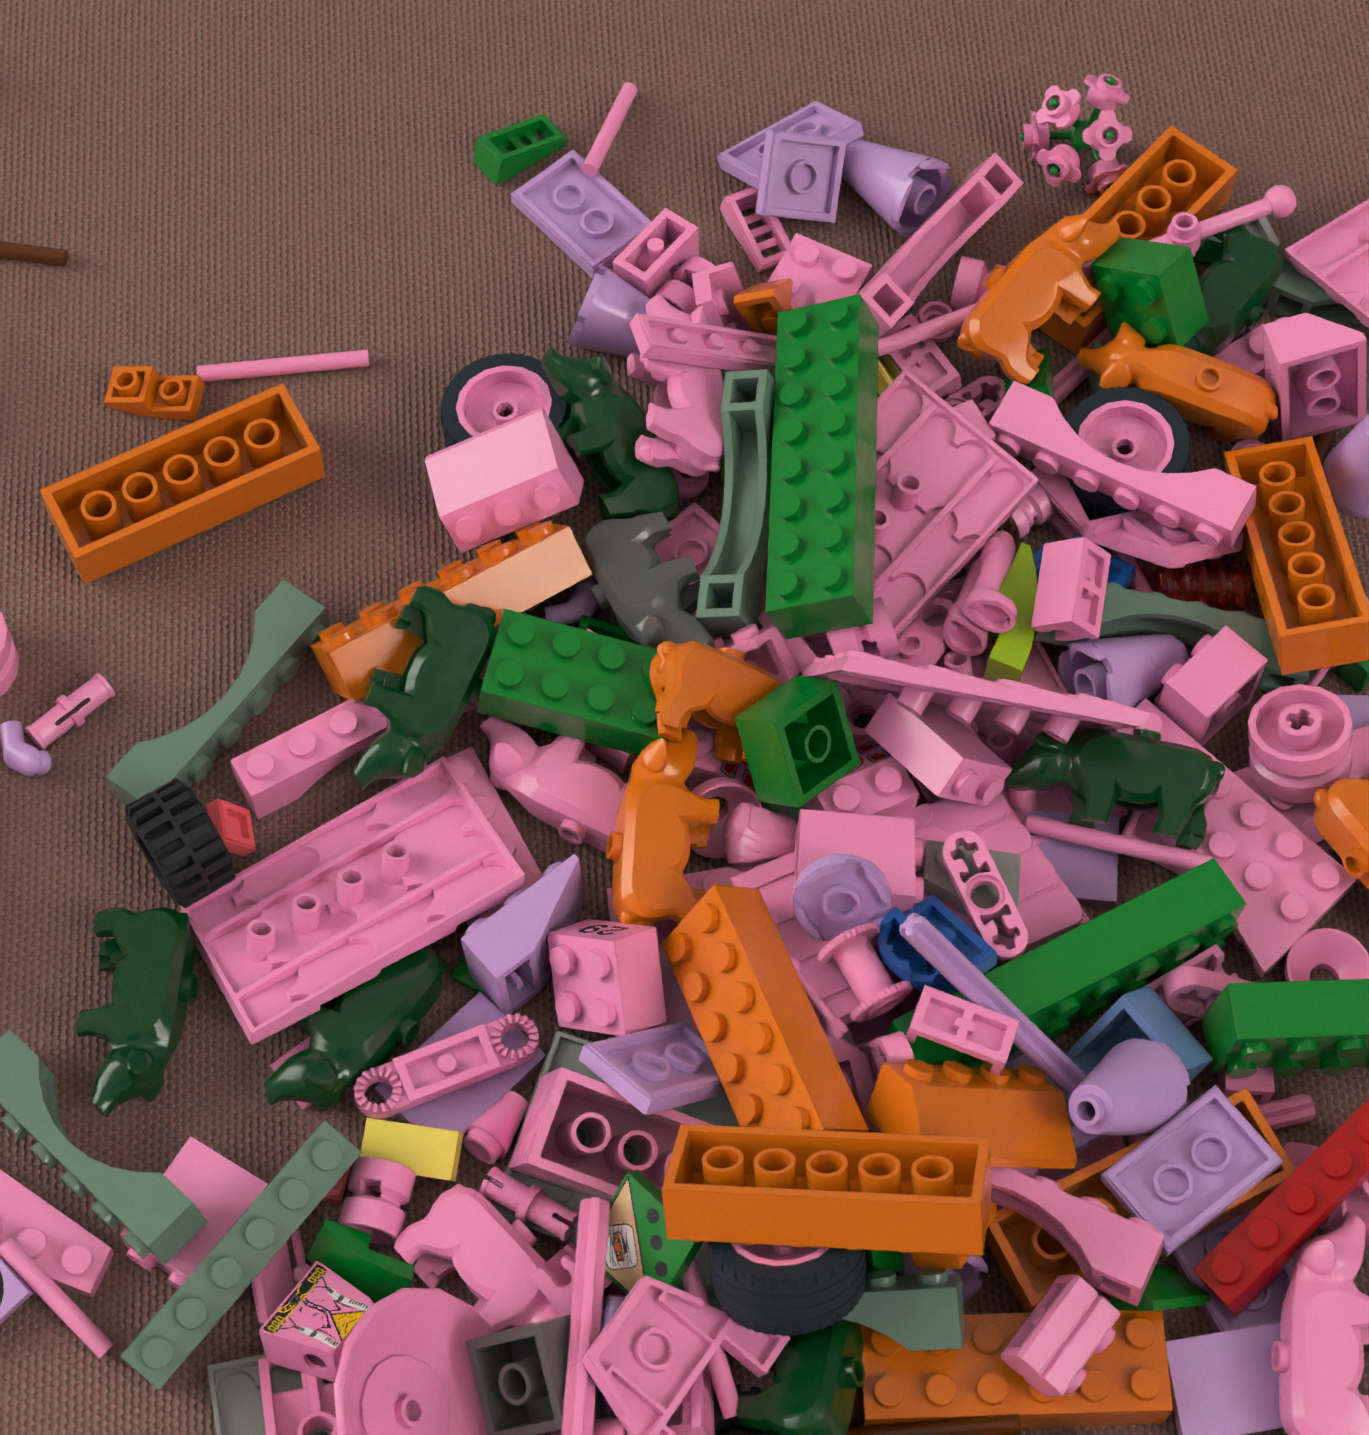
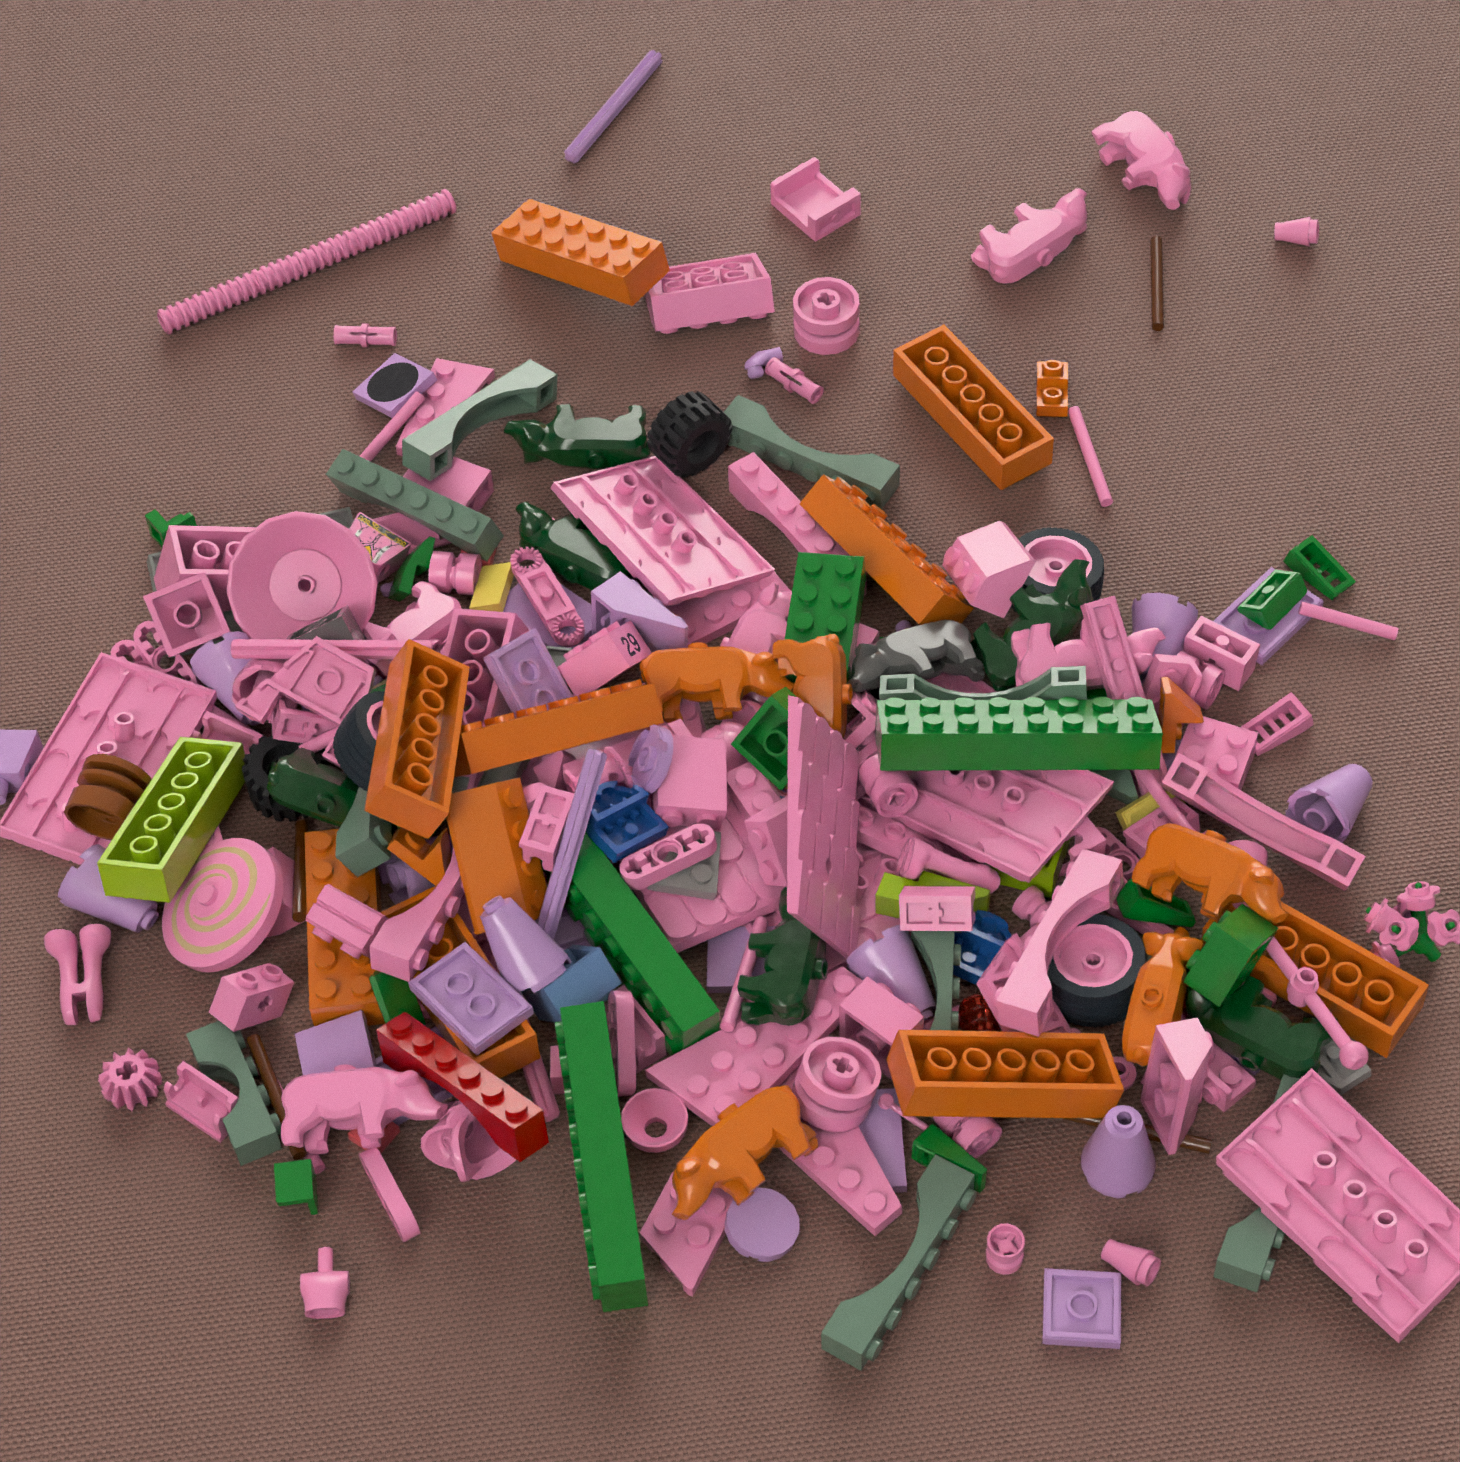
camera: 90 degrees right, 10 degrees down
coral tile [206,799,256,857] -> none
dark green animal [353,586,496,790] -> none
lavender tile [717,101,864,189] -> none
lavender tile [755,129,847,223] -> none
bright pink hinge [790,957,847,1039] -> none
none -> green slope [1237,569,1307,630]

